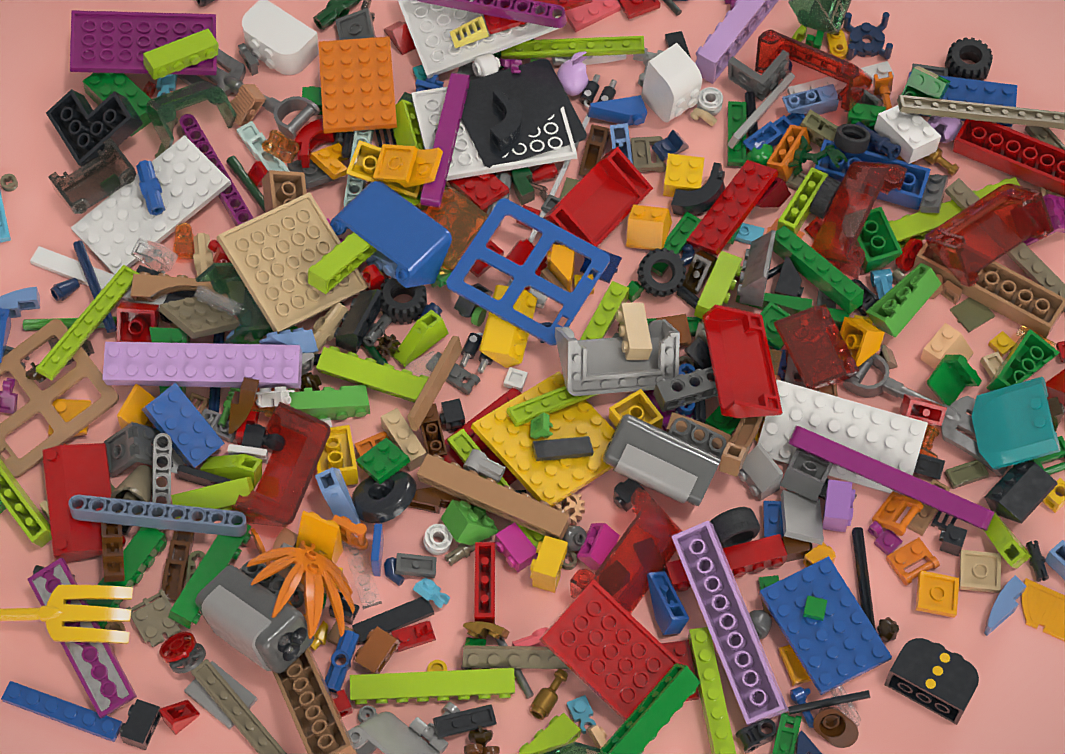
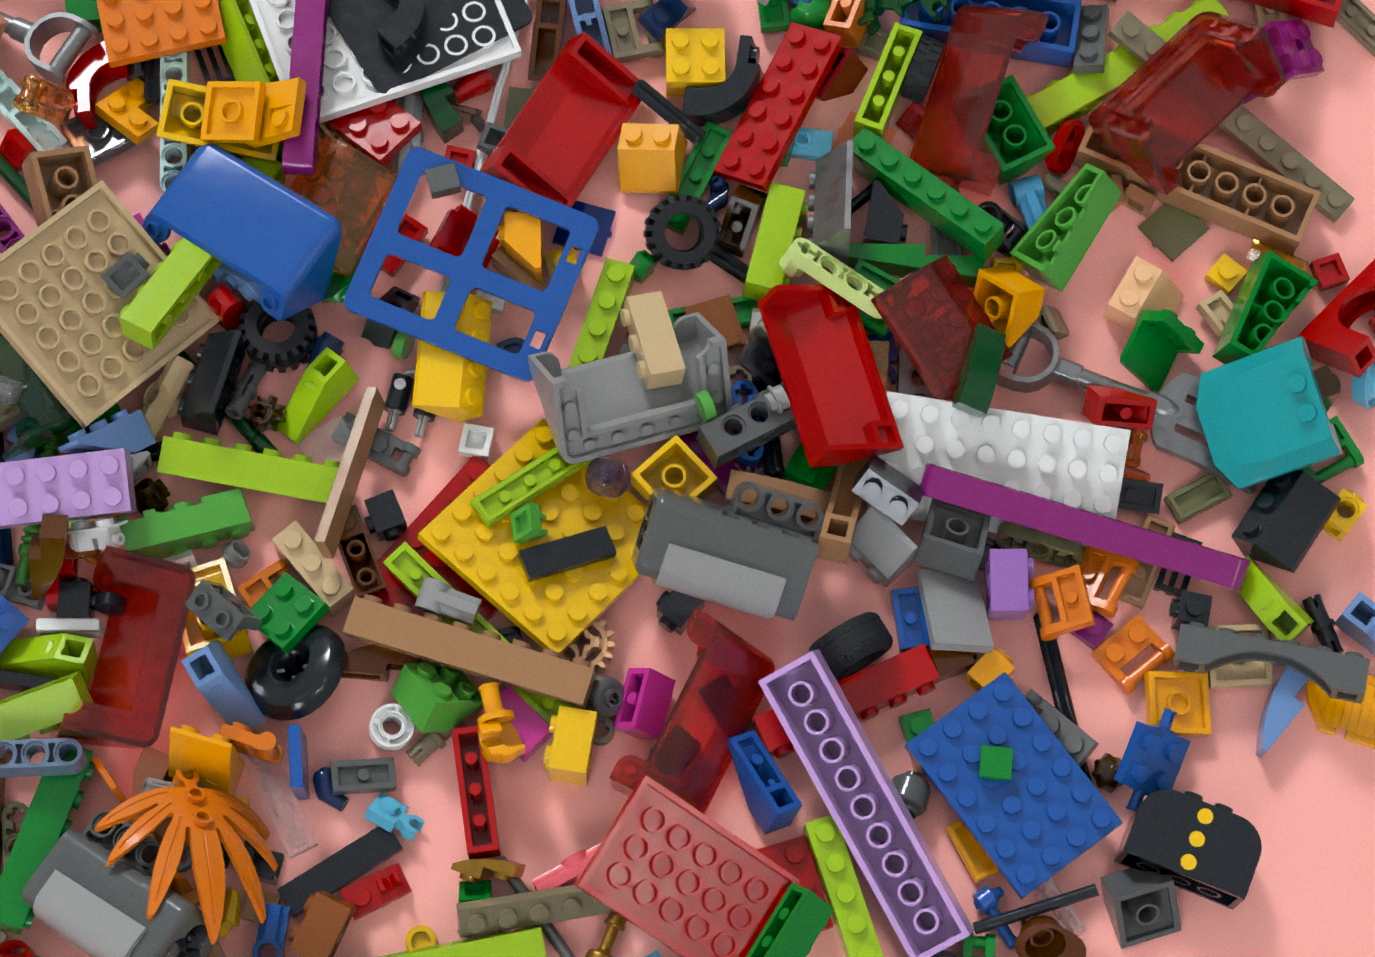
camera: 10 degrees left, 10 degrees up
none -> dark grey bracket [101,251,151,299]
none -> dark grey bracket [185,579,263,641]
none -> light grey plate [222,539,251,569]
none -> dark grey slope [425,163,462,199]
none -> light orange piece [477,682,525,764]
none -> head [585,456,631,498]
none -> black axle [632,79,706,145]
none -> bright green tile [694,390,717,422]
none -> light grey plate [764,384,790,414]
none -> yellowish green beam [779,238,893,319]
none -> brick [851,454,924,526]
none -> dark green slope [952,323,1006,418]
none -> olive beam [995,522,1084,568]
none -> dark grey plate [1025,688,1099,767]
none -> orange plate [1028,564,1096,641]
none -> dark grey slope [1100,868,1181,949]
none -> blue plate [1114,708,1191,811]
none -> dark grey arch [1173,622,1370,704]

